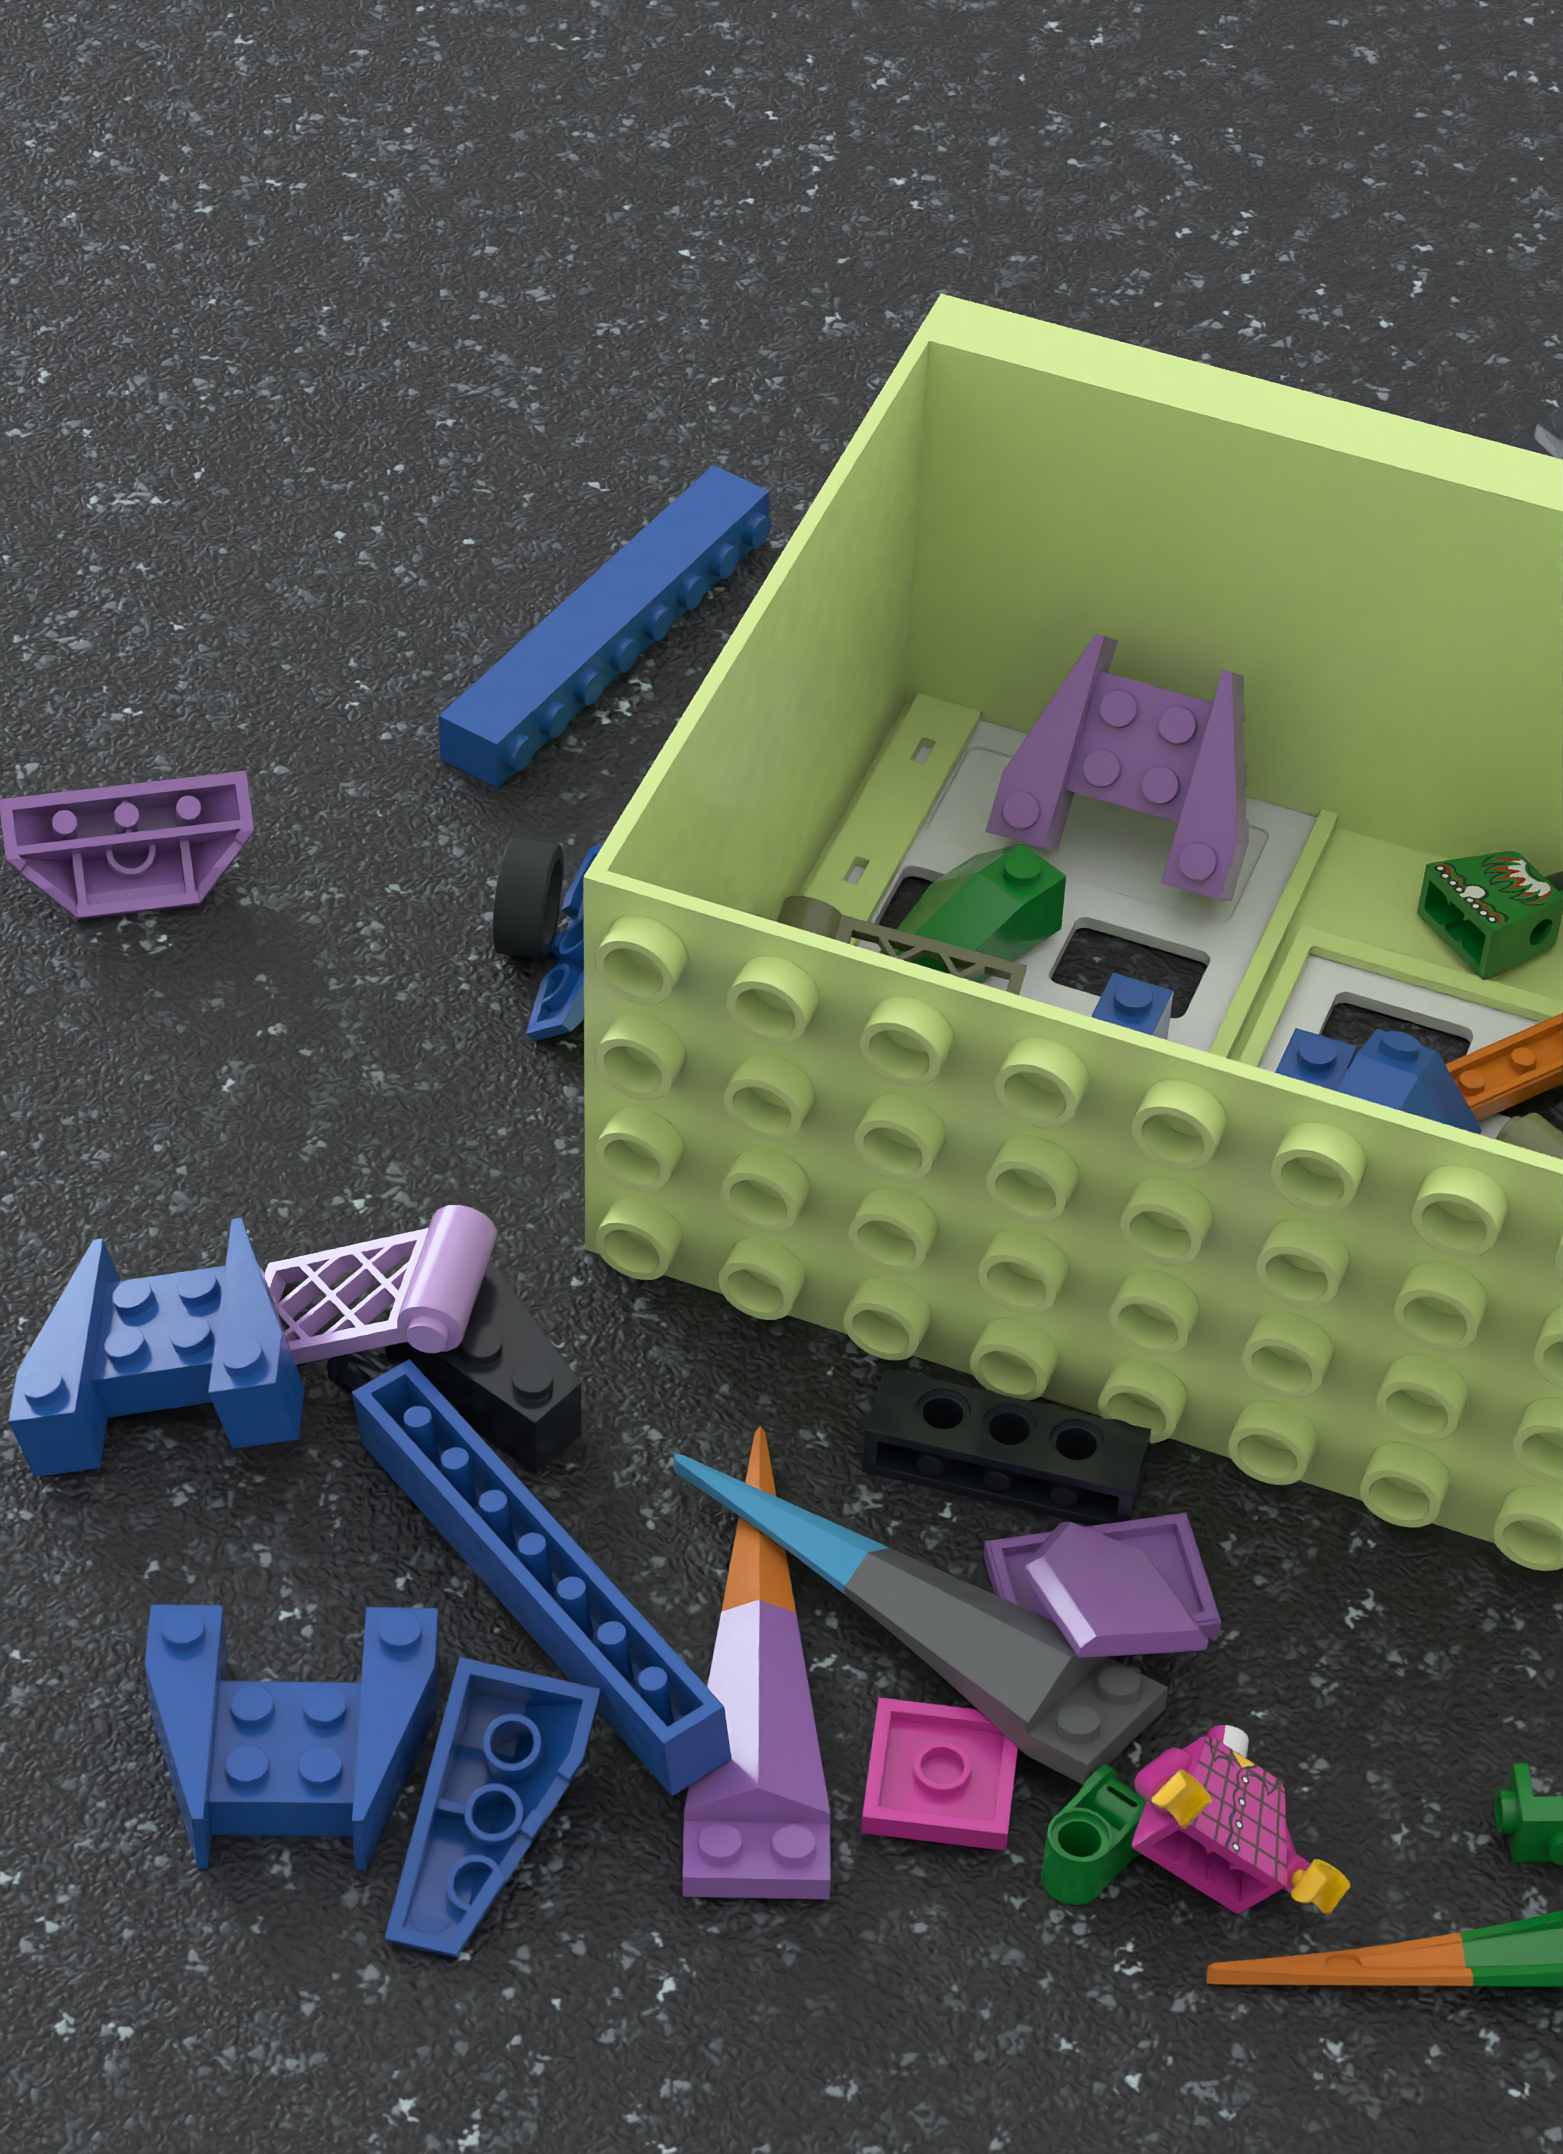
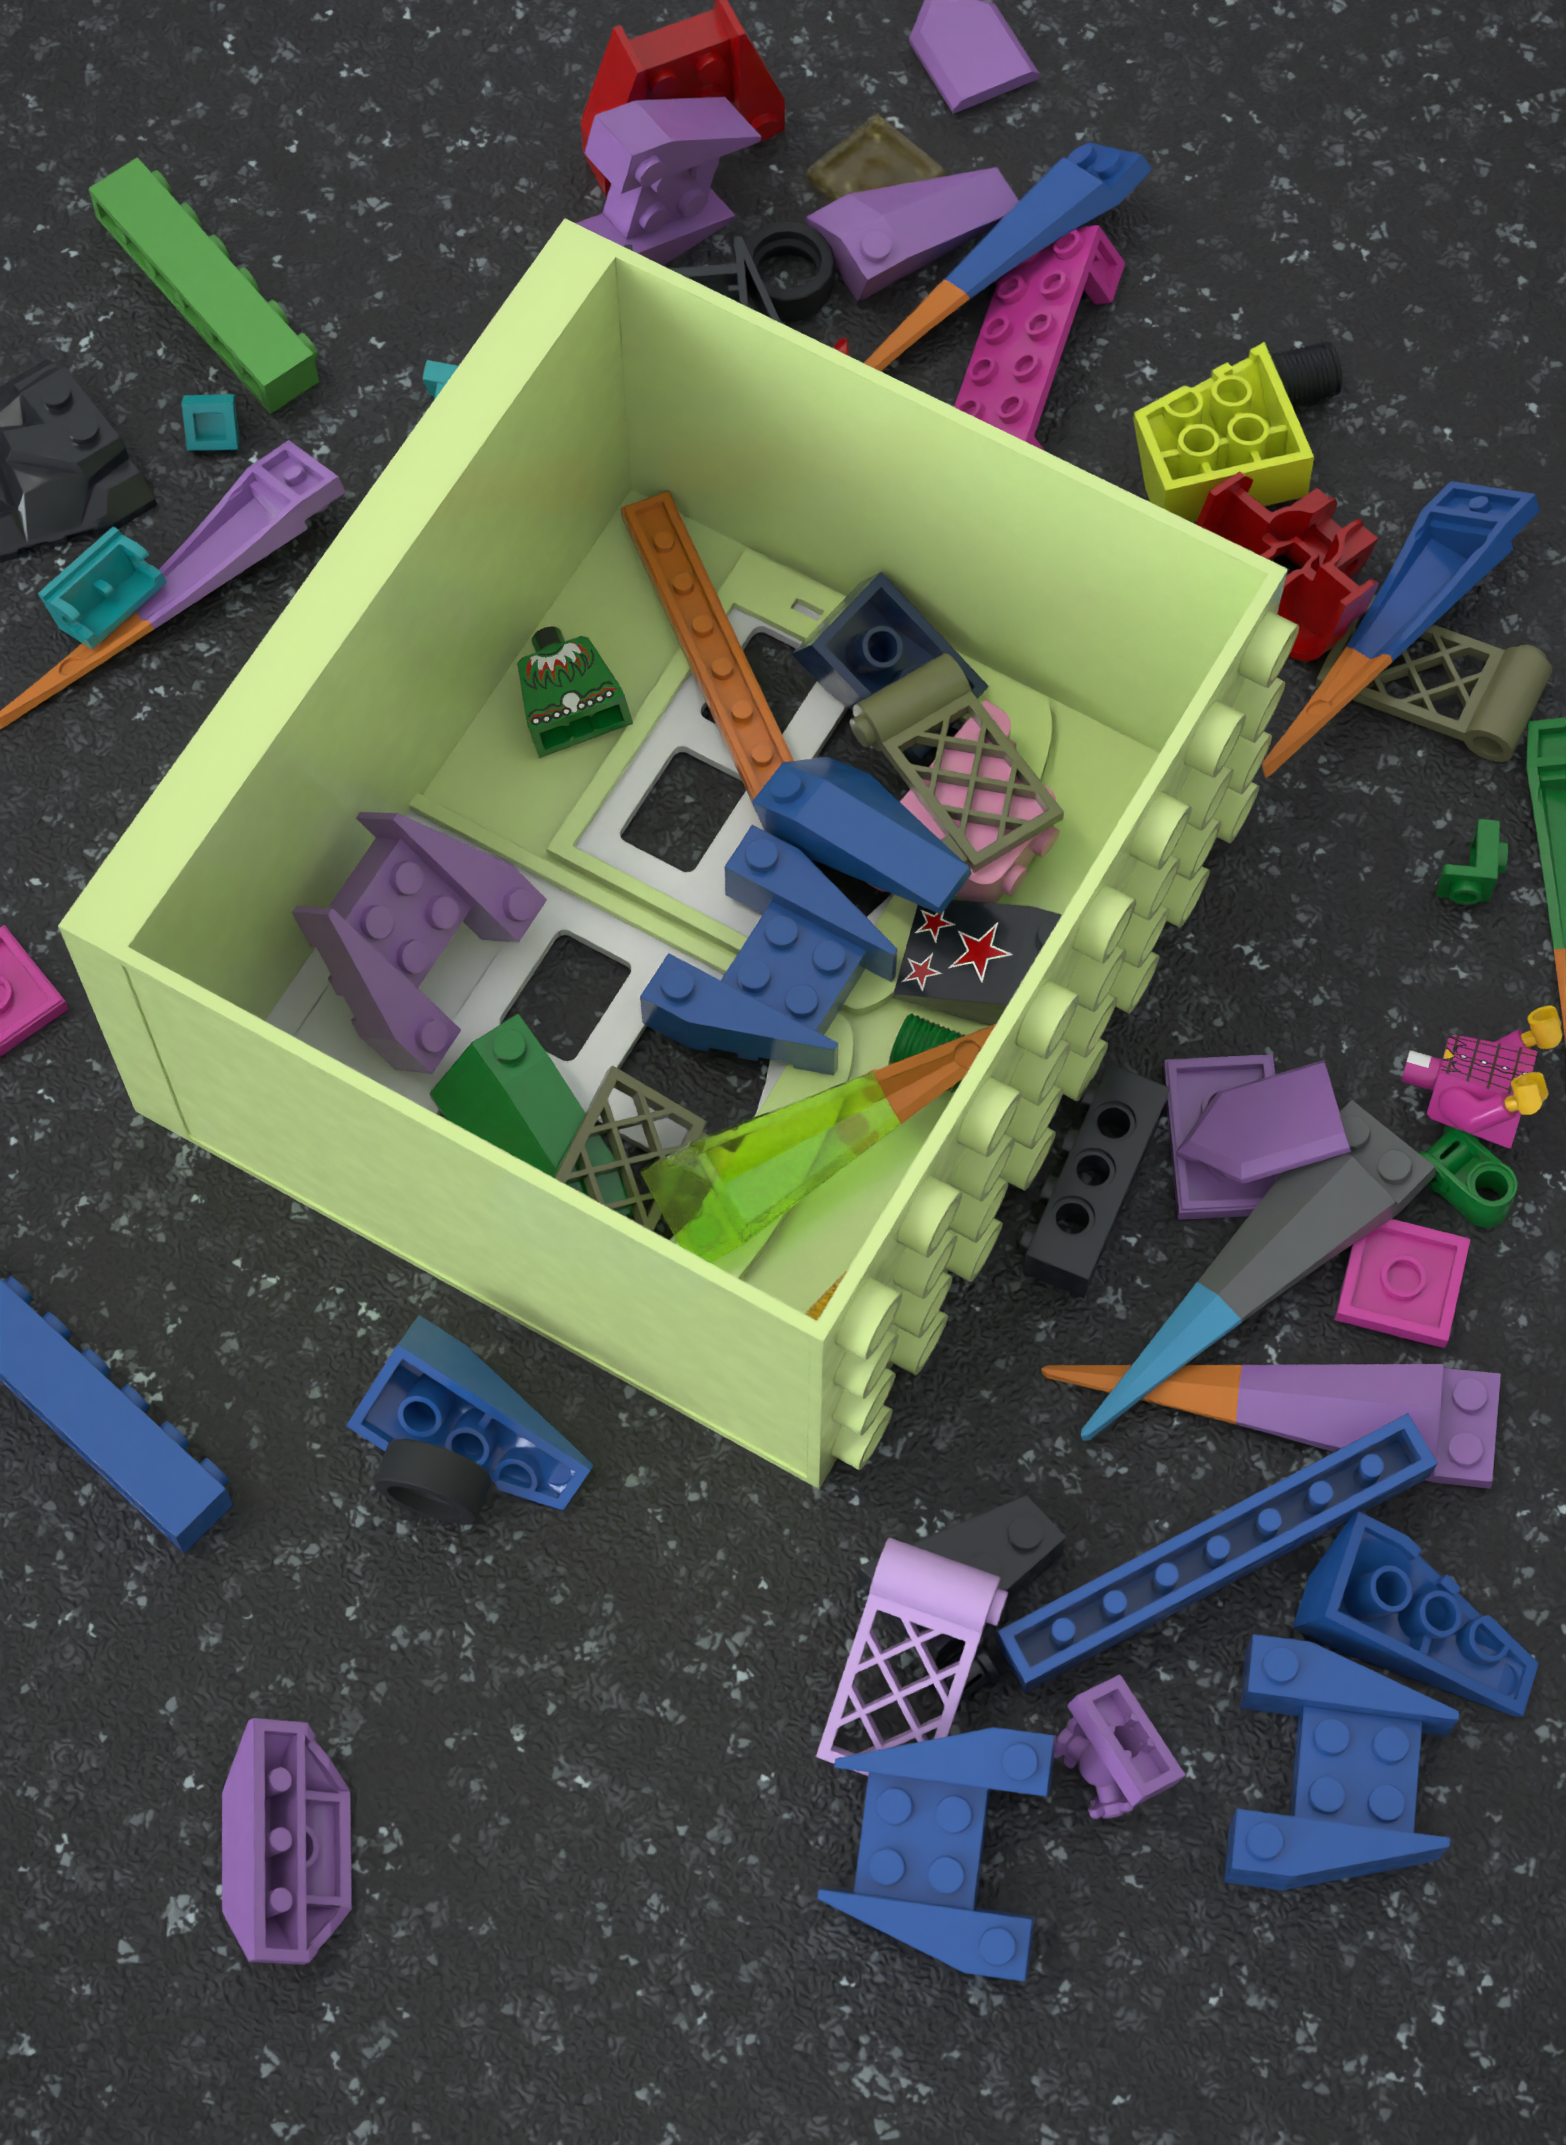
camera: 80 degrees left, 20 degrees up
none -> medium lavender piece [1054,1675,1186,1819]

